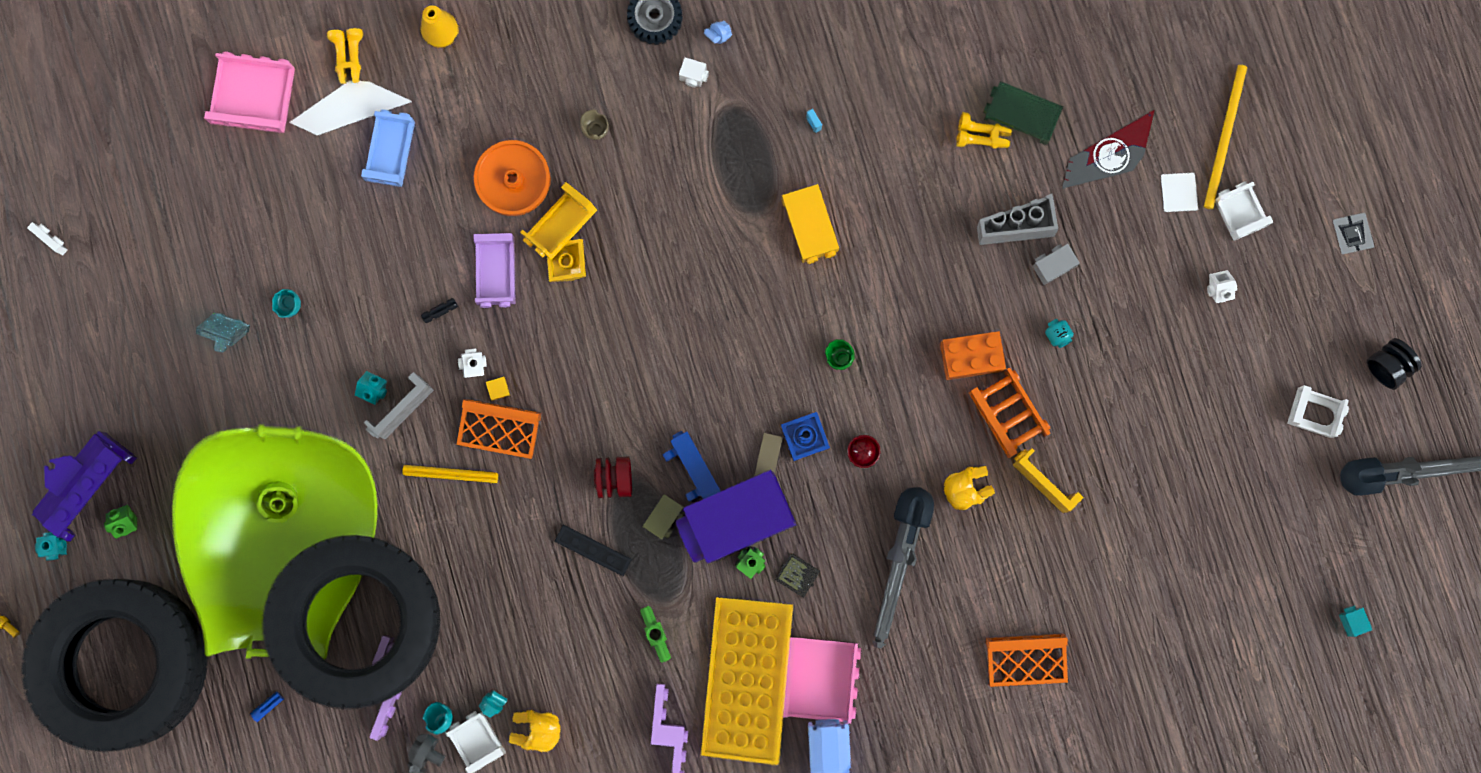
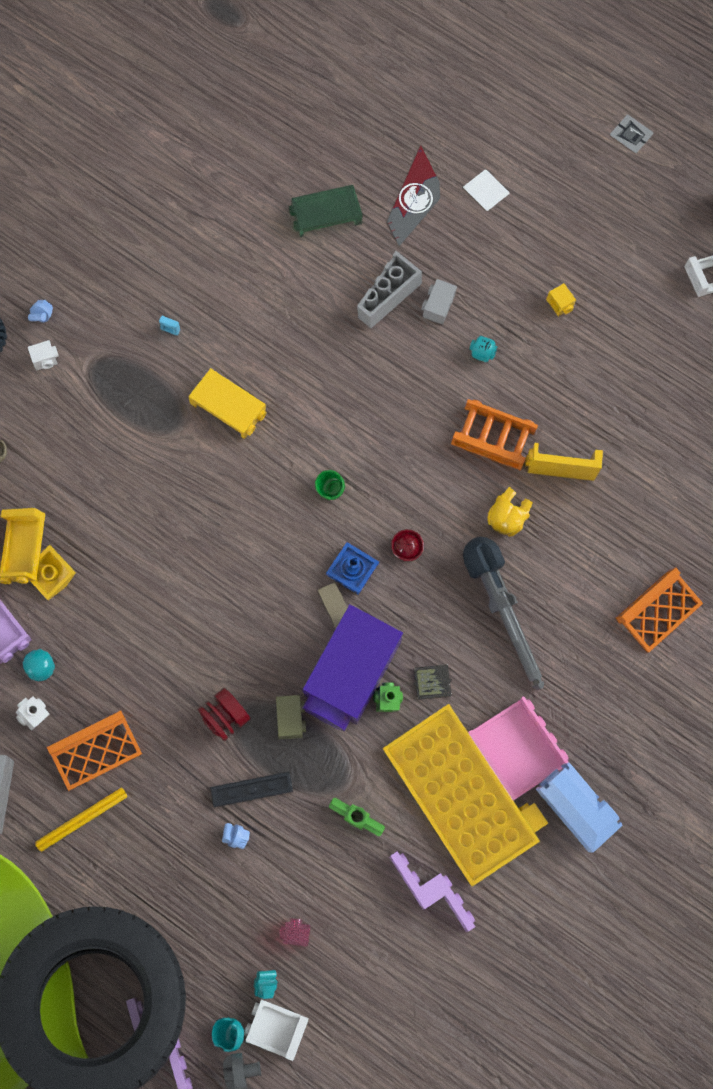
camera: 45 degrees left, 10 degrees down
yellow tile [486,377,510,401] -> none
yellow hair [509,710,560,752] -> none
blue brick [662,431,721,502] -> none
orange brick [940,331,1006,380] -> none
yellow piece [956,112,1012,149] -> none
yellow piece [1204,65,1247,209] -> none
white brick [1207,270,1237,303] -> none
white panel [1215,181,1273,241] -> none
none -> teal hair [23,649,55,682]
none -> light blue piece [222,823,250,849]
none -> clear pink brick [279,918,310,947]
none -> yellow brick [519,803,548,832]
none -> yellow brick [546,283,576,316]

